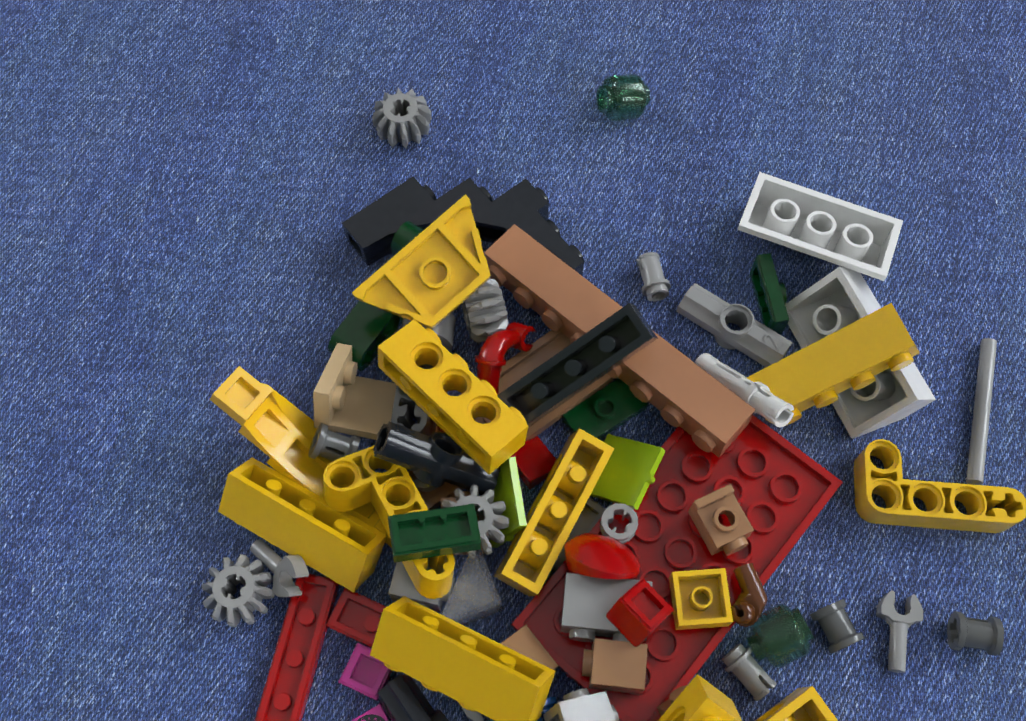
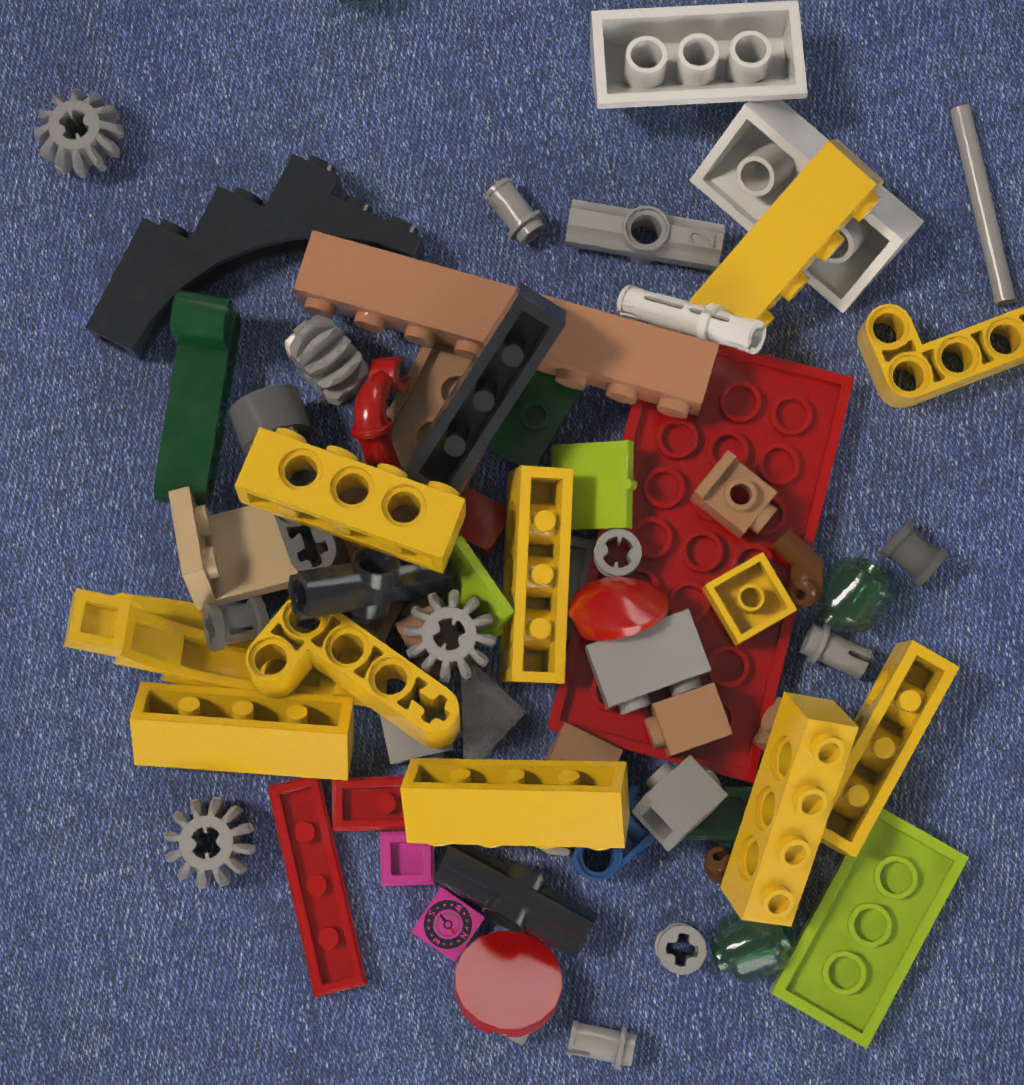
camera: 25 degrees left, 15 degrees up
light grey bar [250,539,309,597] -> none
yellow wing [352,194,491,329] -> none
dark green plate [388,504,482,563] -> none
red slope [606,578,674,647] -> none
dark green plate [750,253,789,335] -> none
light grey bar [876,590,923,673] -> none

